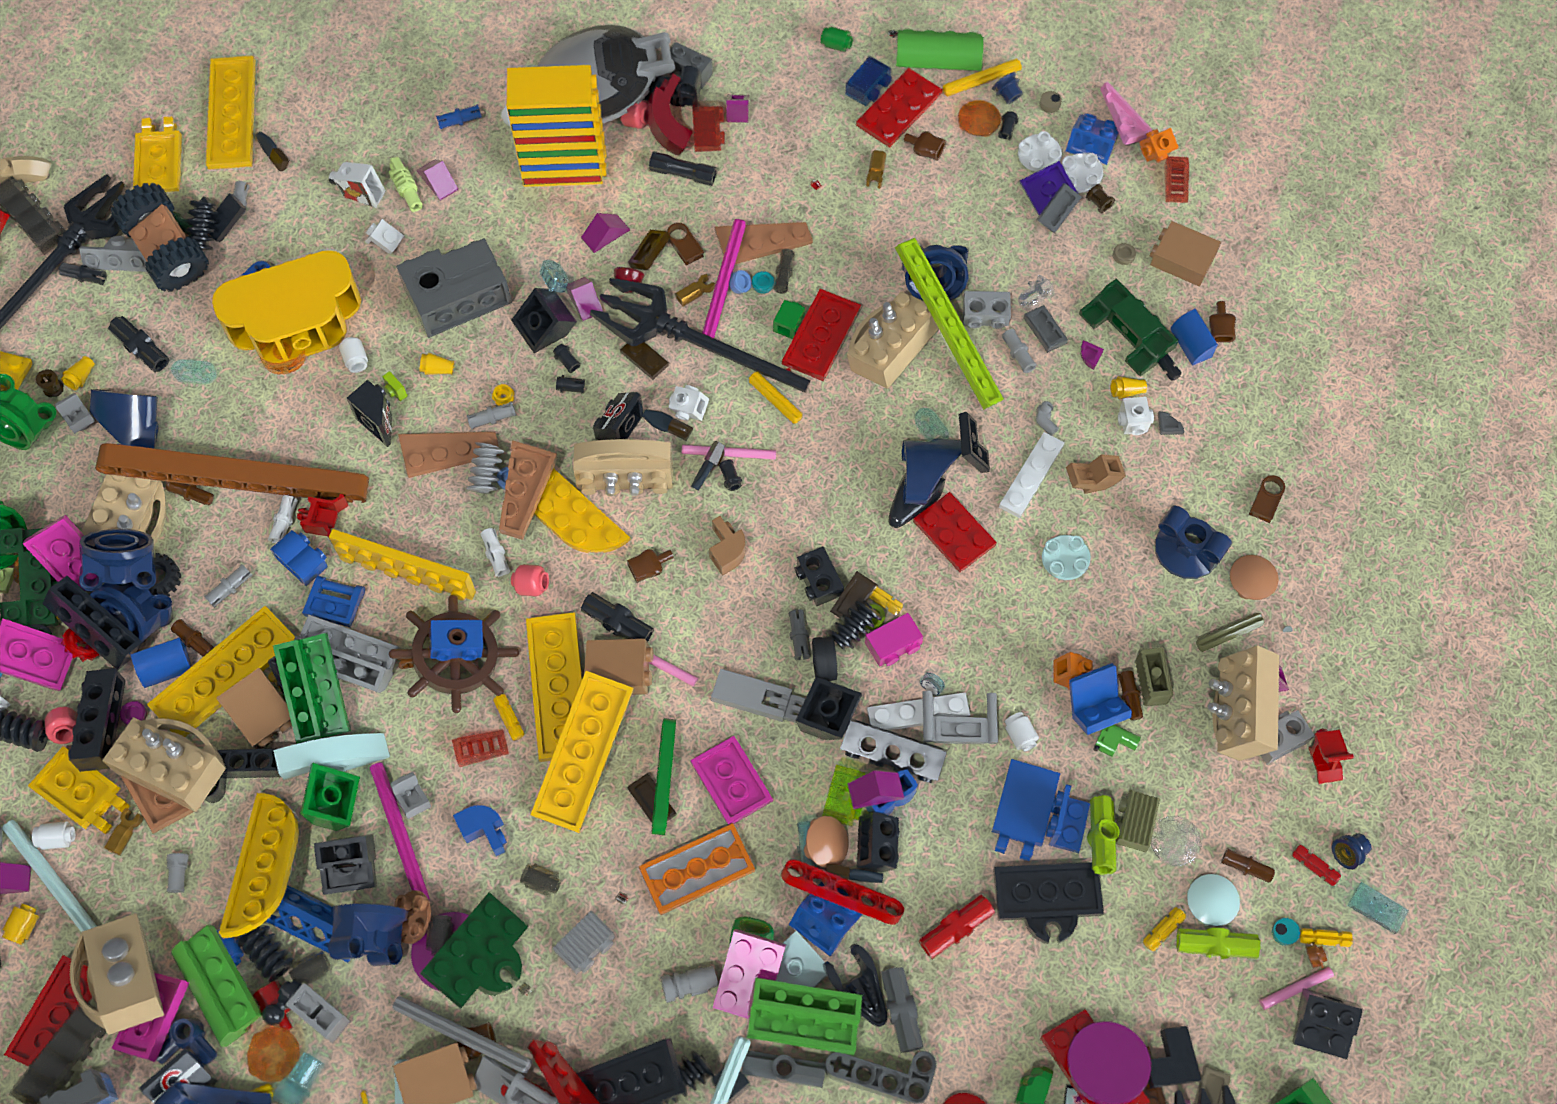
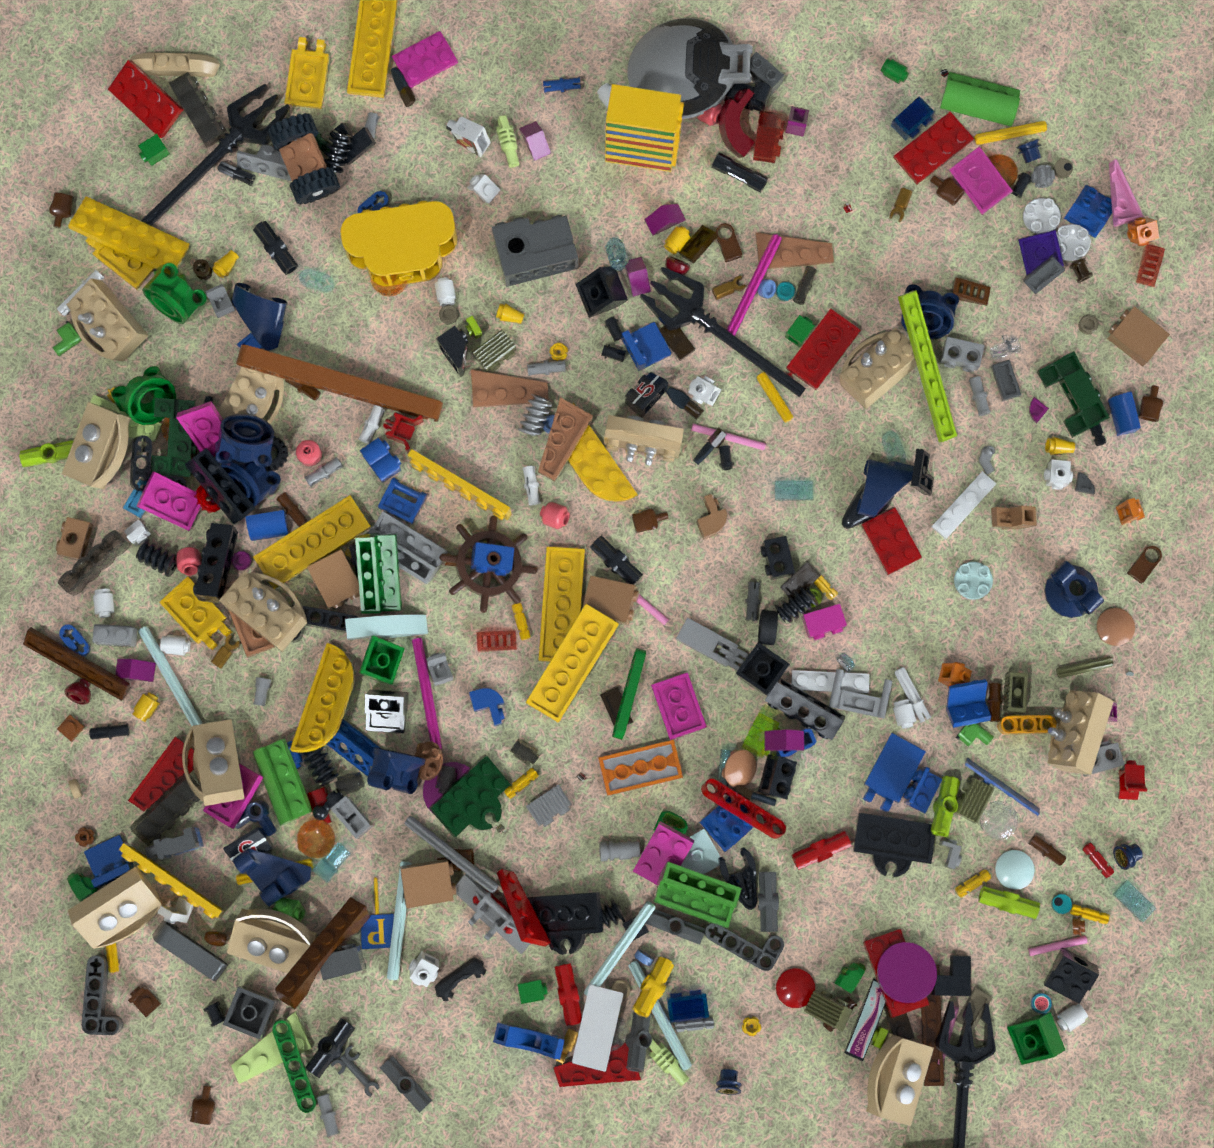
camera: 10 degrees right, 15 degrees up
none -> coral head [296,440,322,466]
none -> dark pink plate [392,31,458,88]
none -> dark tan tile [439,305,458,324]
none -> olive brick [472,329,516,372]
none -> yellow axle [504,768,539,799]
none -> blue bracket [621,322,671,372]
none -> yellow brick [664,226,690,255]
none -> clear light blue plate [774,481,813,501]
none -> white axle [894,667,931,723]
none -> light grey bracket [939,838,962,869]
none -> dark pink plate [949,146,1013,215]
none -> reddish brown slope [951,277,991,306]
none -> blue piece [965,758,1040,816]
none -> light orange beam [997,715,1057,735]
none -> light grey gear [1031,165,1055,188]
none -> tile [1031,993,1052,1014]
none -> white brick [1057,1004,1088,1032]
none -> orange plate [1116,498,1145,525]

